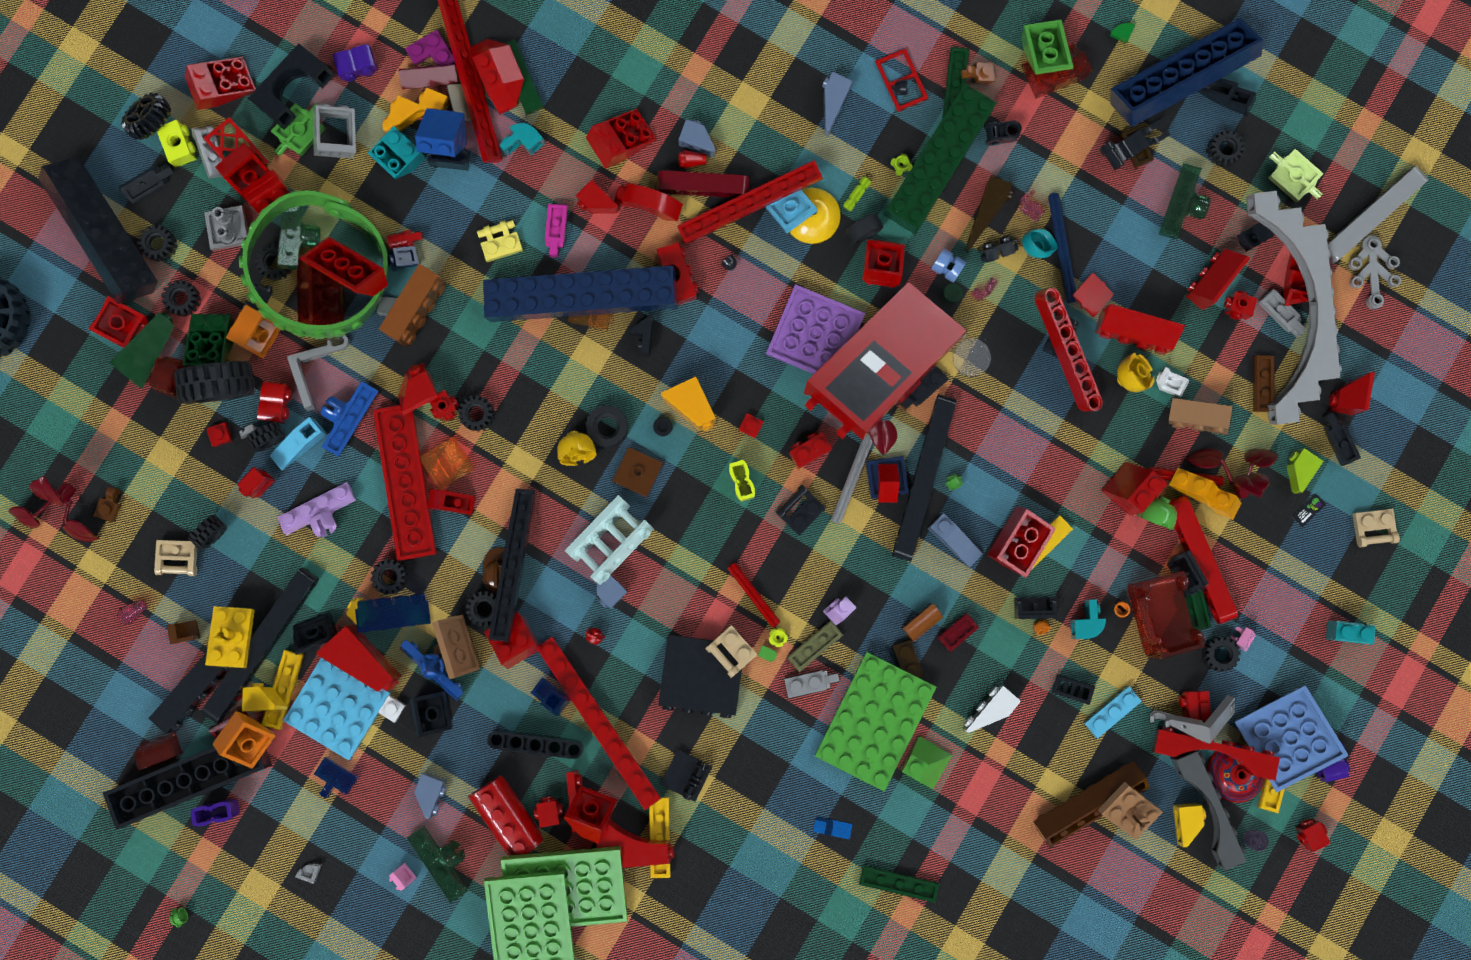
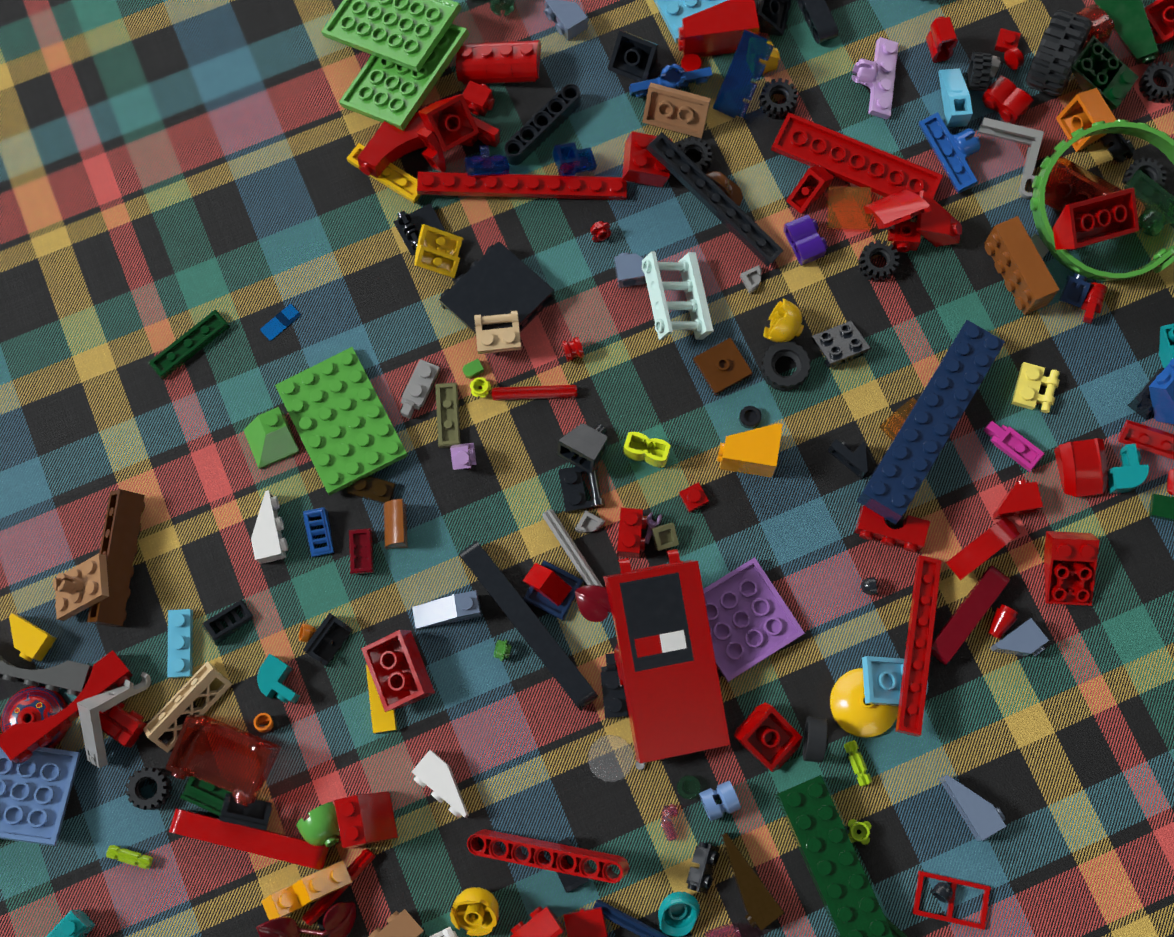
camera: 135 degrees right, 10 degrees down
white plate [378,695,406,723] -> none
bright pink tile [1230,627,1256,652] -> none
none -> lime axle [106,845,153,869]
none -> tan fence [143,661,232,753]
none -> blue slope [303,507,334,557]
none -> white slope [412,750,469,818]
none -> yellow slope [414,224,463,278]
none -> red slope [416,127,446,172]
none -> clear blue plate [465,145,510,176]
none -> black torso [557,424,608,475]
none -> red wheel [561,337,584,362]
none -> light grey tile [575,510,605,534]
none -> lavender hand [645,512,662,544]
none -> olive plate [651,522,679,551]
none -> red tile [681,53,701,72]
none -> light grey tile [740,265,762,294]
none -> dark purple brick [783,215,827,266]
none -> black hinge [812,321,870,368]
none -> red slope [863,190,932,229]
none -> red tile [1004,47,1024,70]
none -> red slope [1054,438,1108,497]

